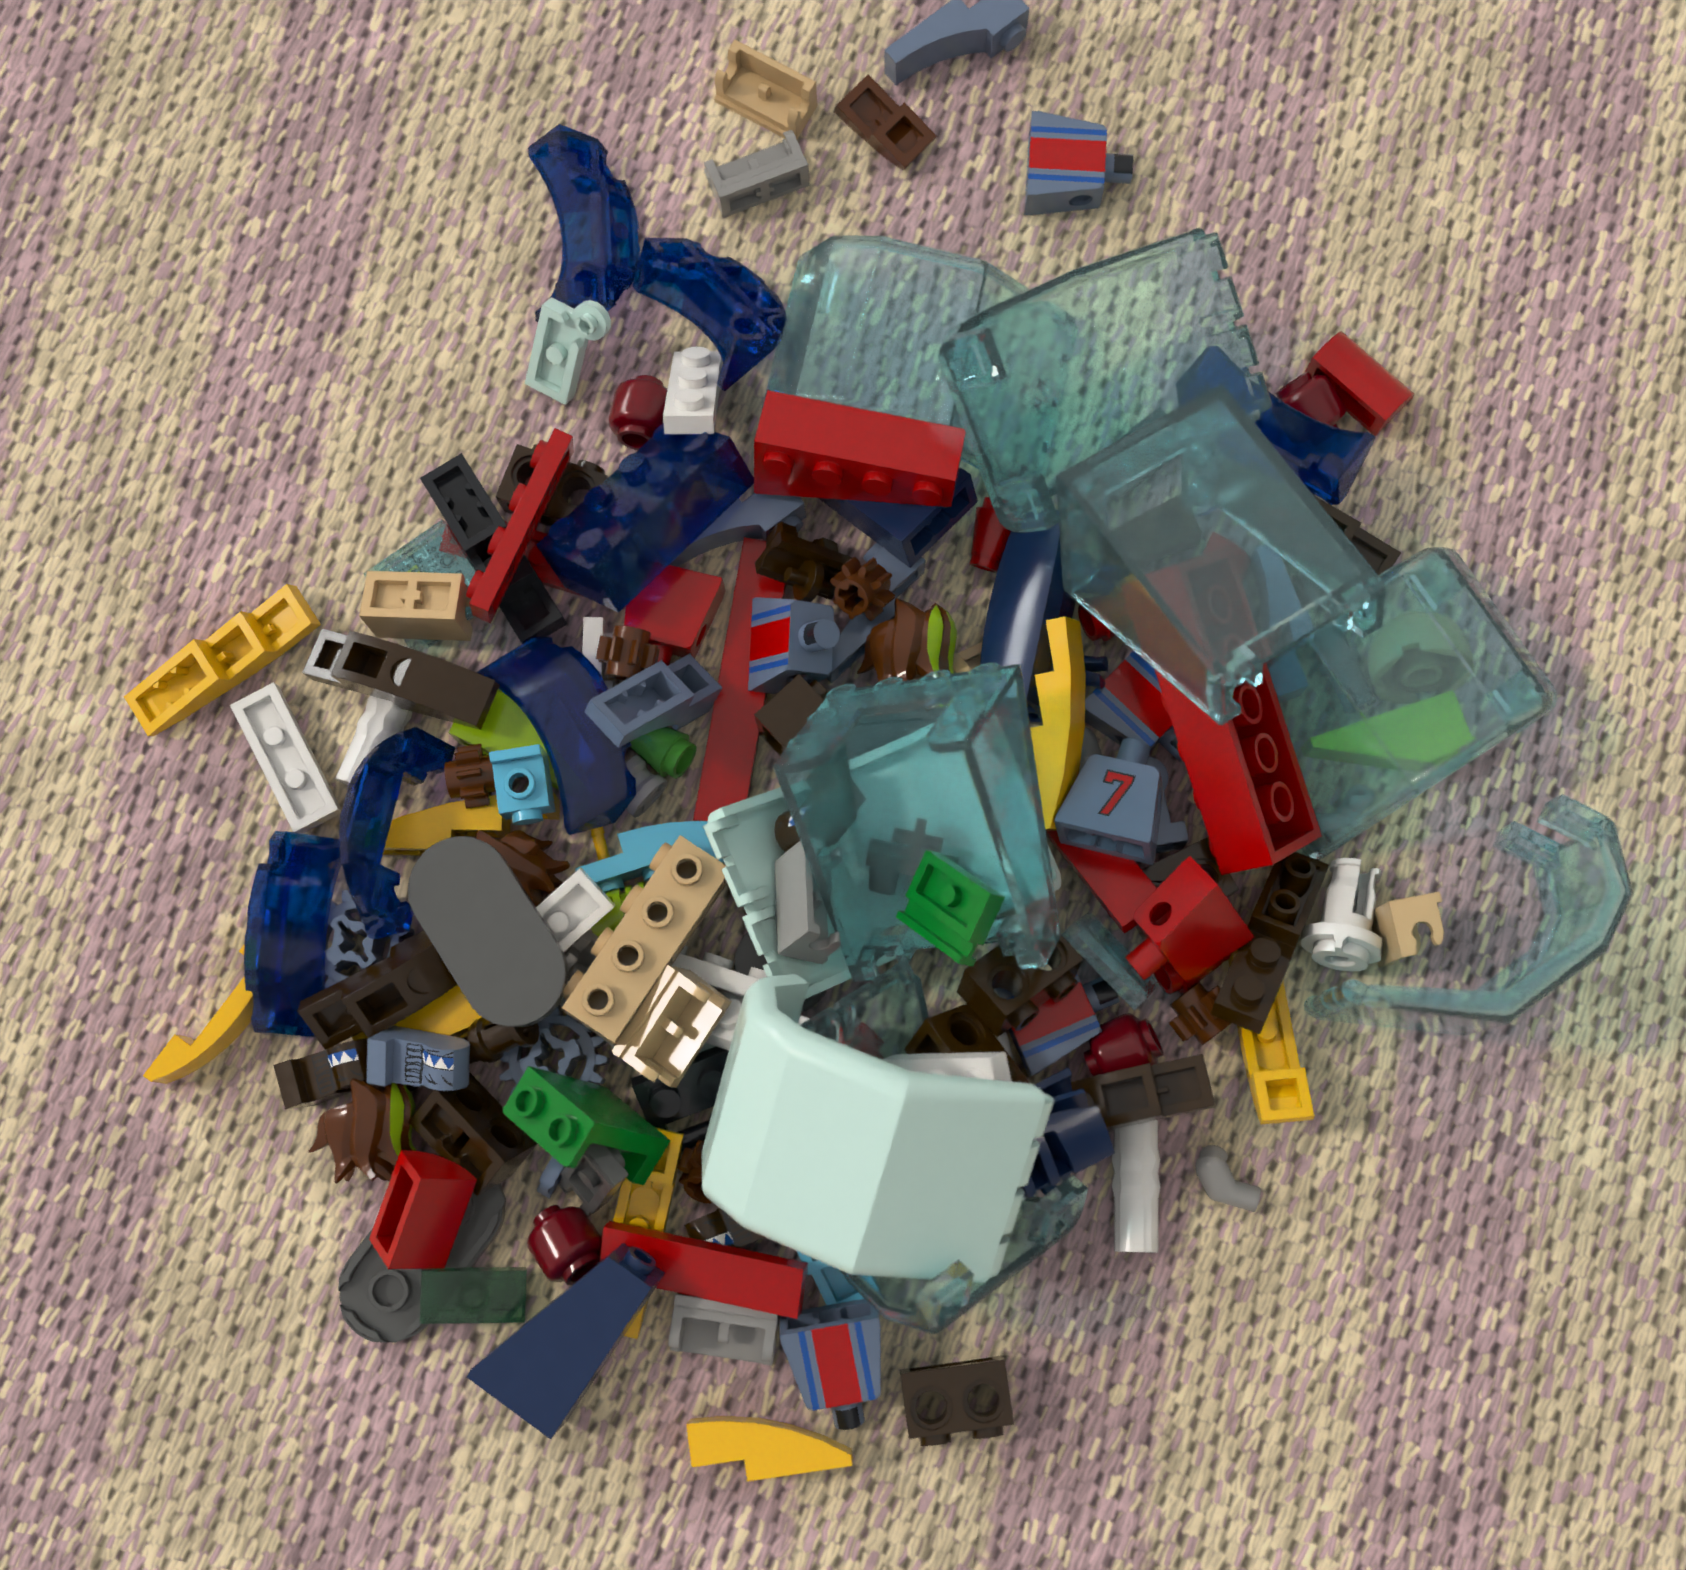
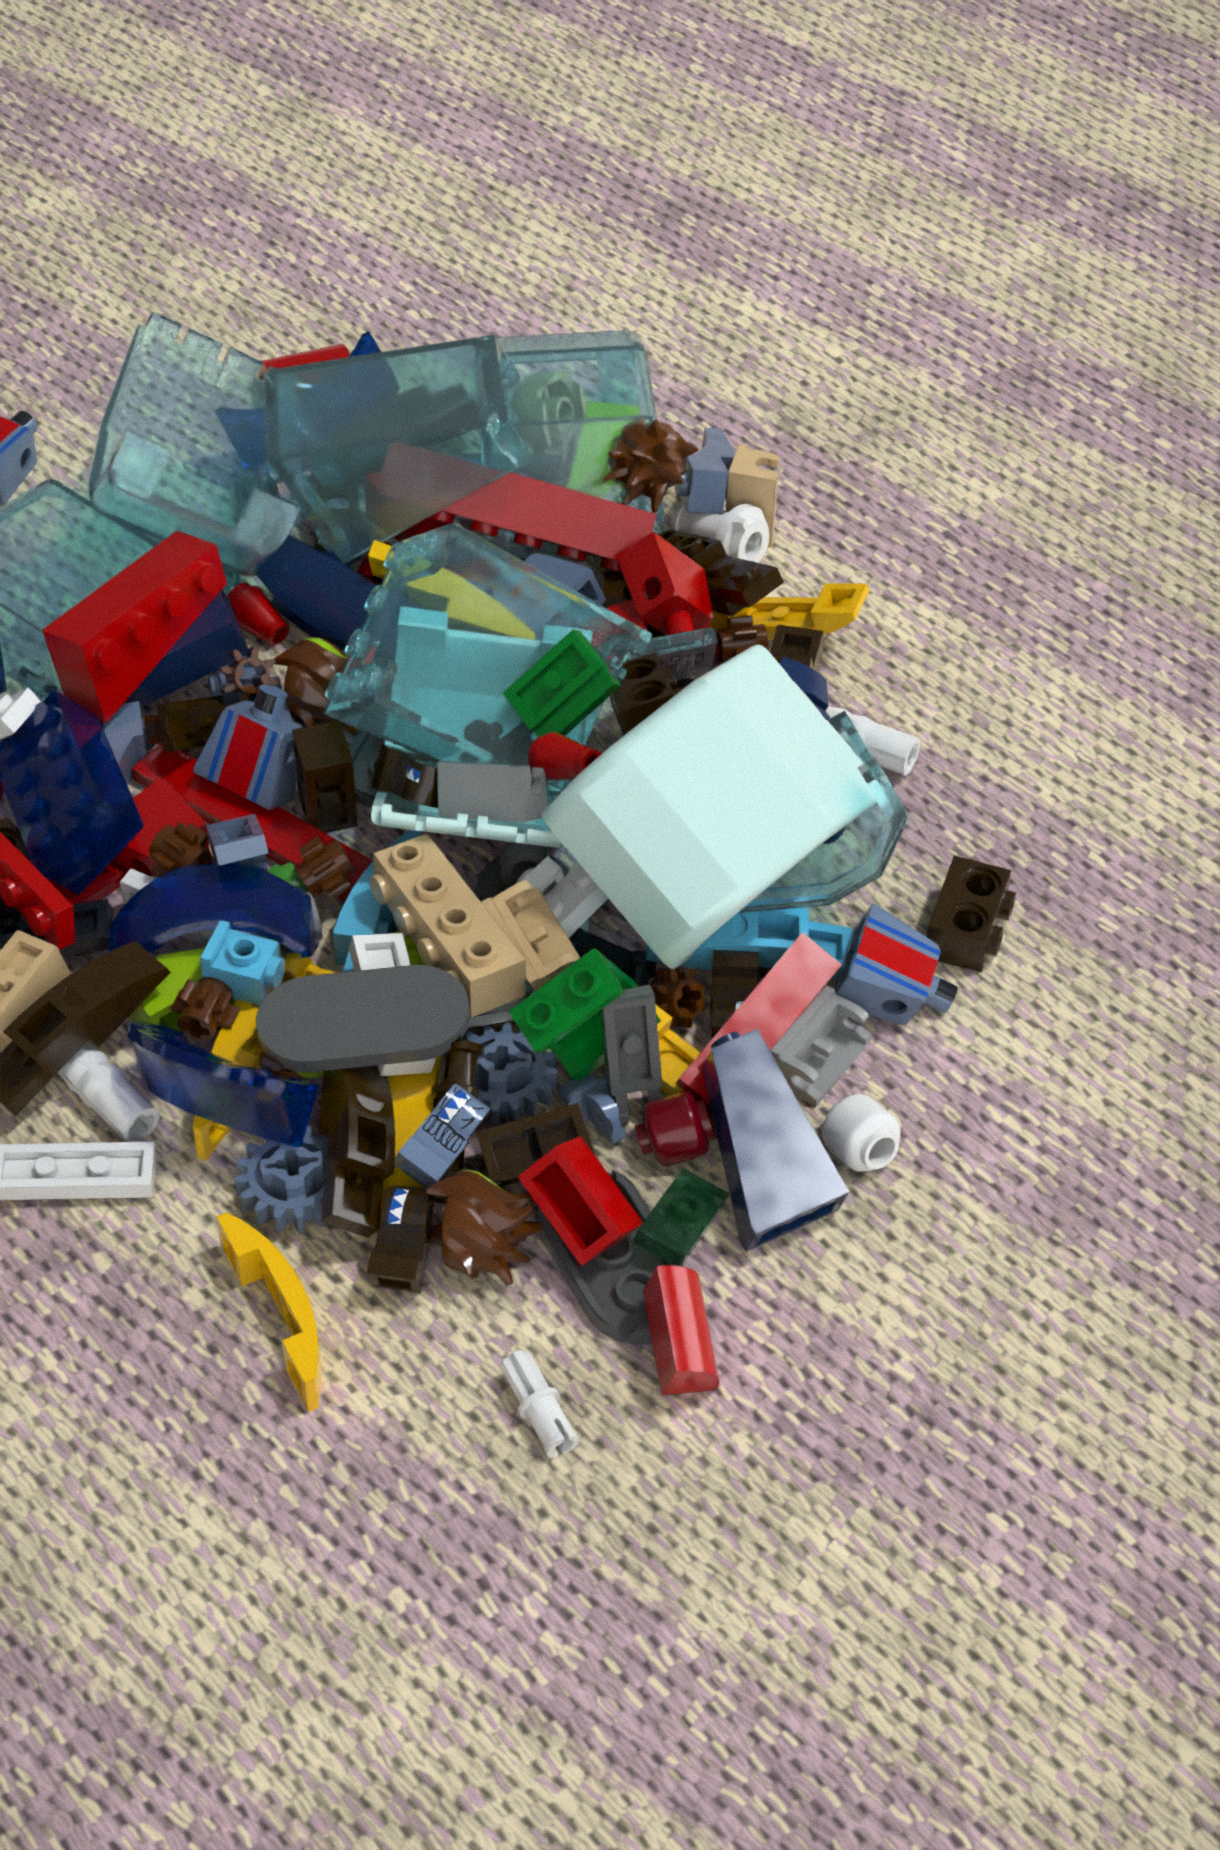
camera: 70 degrees left, 30 degrees down
clear blue windscreen [244,831,349,1038] -> none
yellow slope [686,1416,853,1482] -> none
light grey arm [1196,1145,1261,1212] -> none
clear light blue windscreen [1304,794,1634,1036] -> none
none -> reddish brown gear [294,836,357,900]
none -> white axle [501,1349,580,1458]
none -> red cone [528,732,601,781]
none -> reddish brown hair [603,417,699,513]
none -> red brick [643,1265,720,1395]
none -> sand blue slope [675,427,735,514]
none -> white head [822,1094,901,1173]

